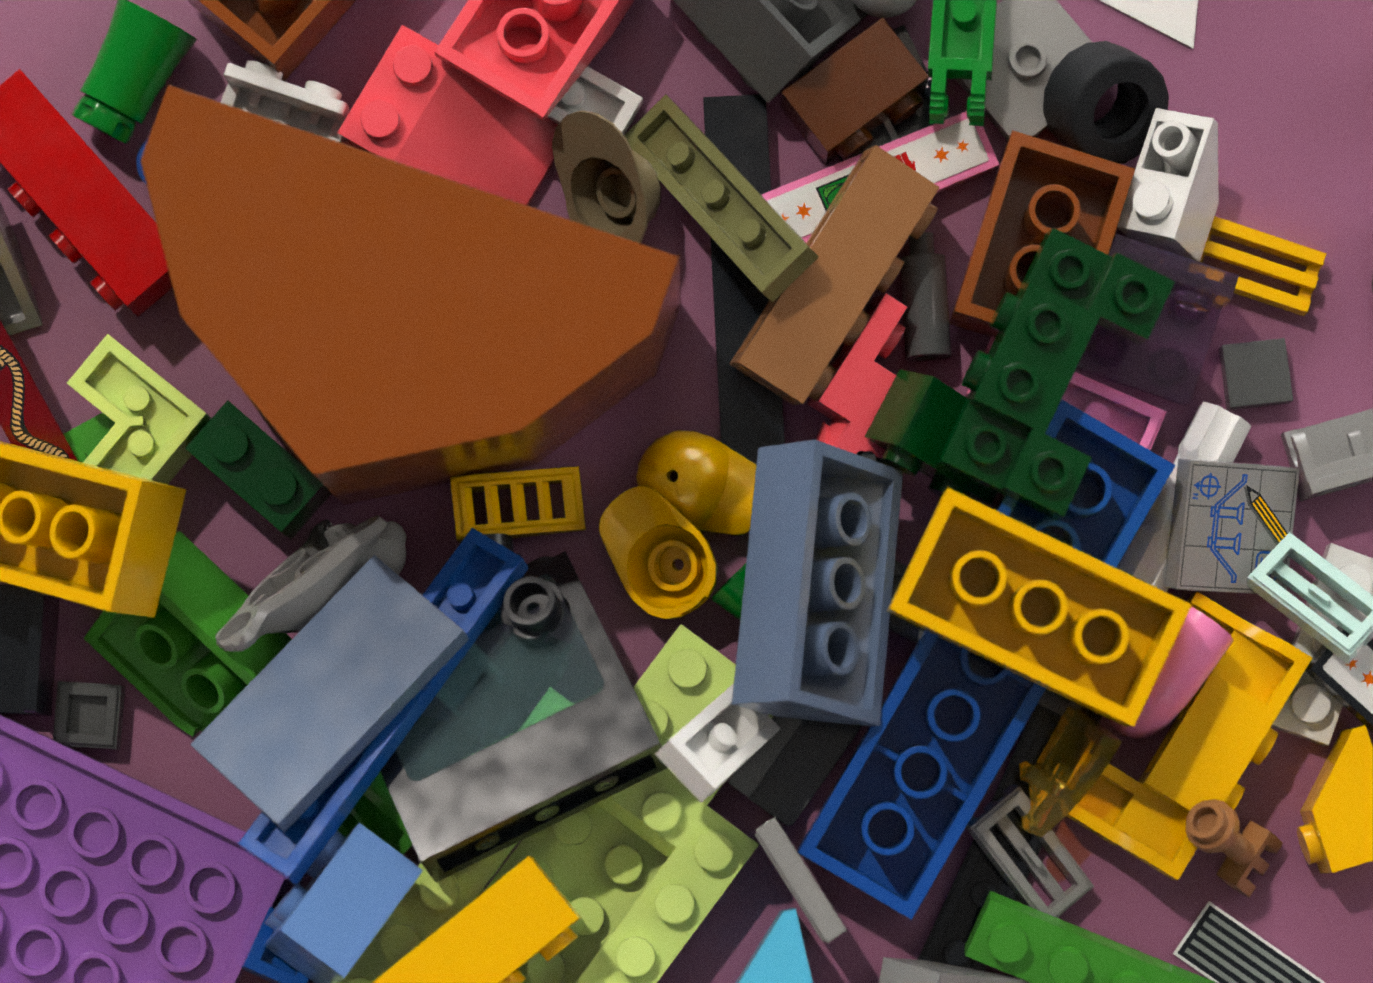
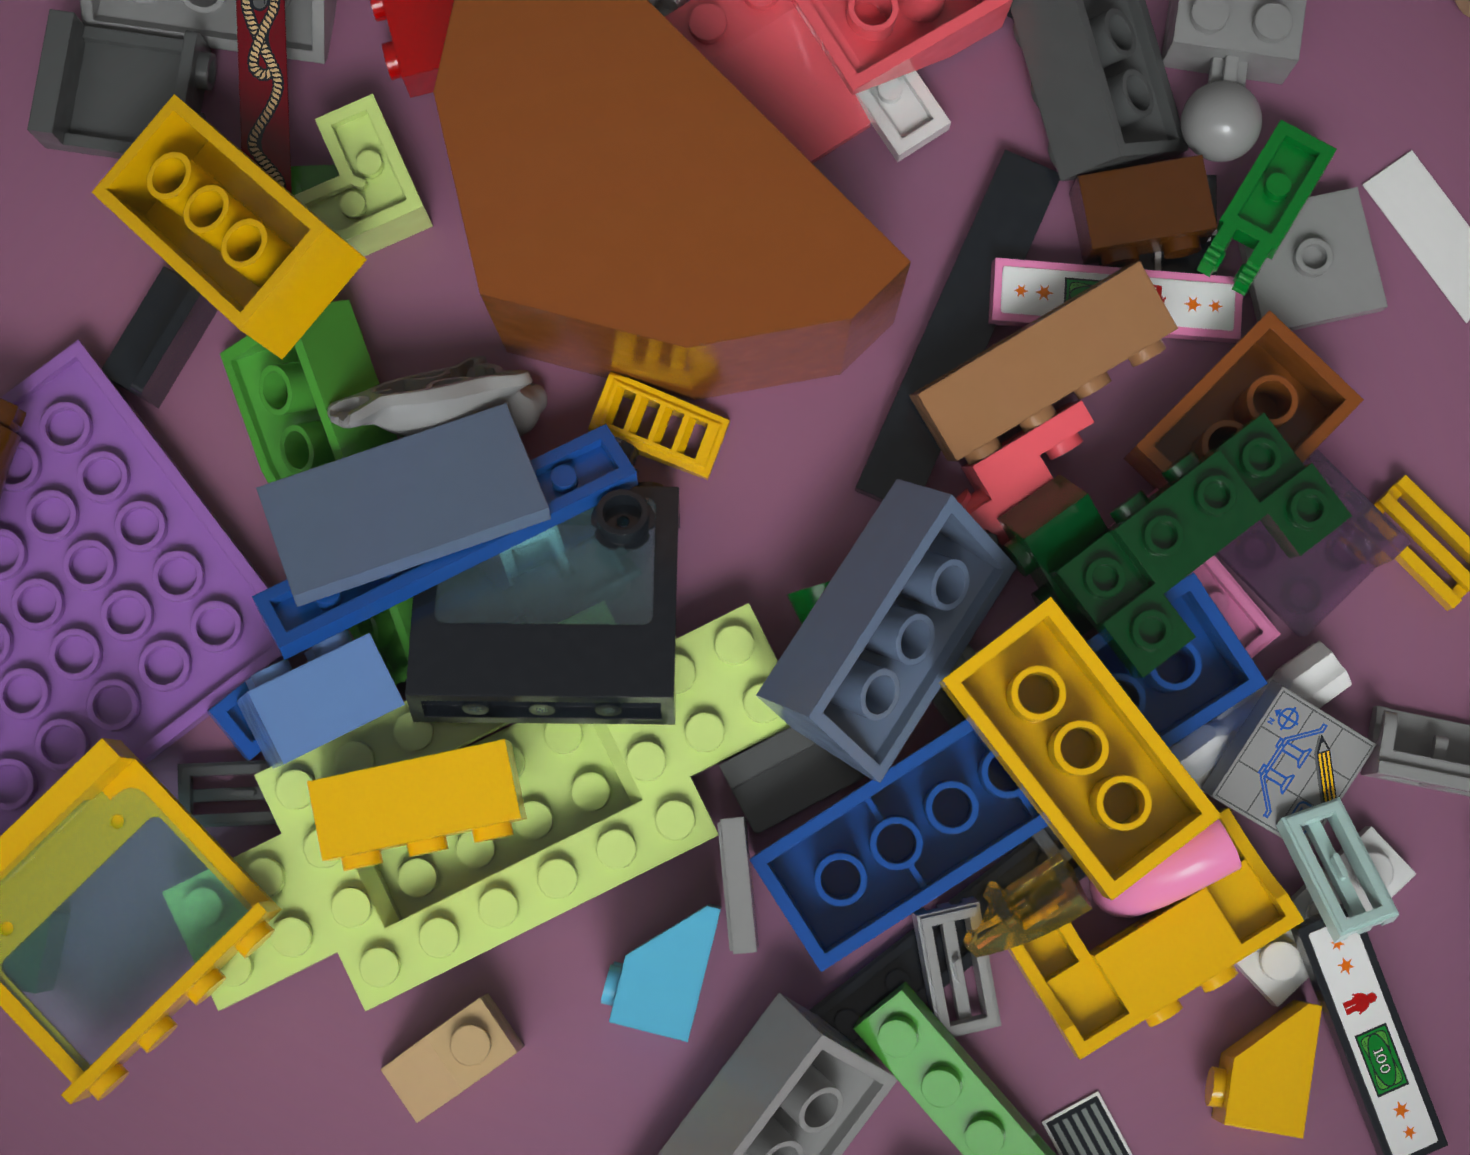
camera: 25 degrees right, 0 degrees up
dark grey tile [53,681,126,750] -> none
dark green brick [185,400,332,540] -> none
dark tan piece [552,110,661,244] -> none
yellow cap [599,486,718,619] -> none
olive plate [624,94,819,302] -> none
yellow cap [636,430,756,535] -> none
white slope [655,683,781,803] -> none
dark grey cylinder [900,232,952,361] -> none
black tyre [1043,41,1169,164] -> none
white slope [1117,108,1219,263] -> none
medium nougat hinge [1186,799,1283,898] -> none
dark grey tile [1218,338,1293,410] -> none

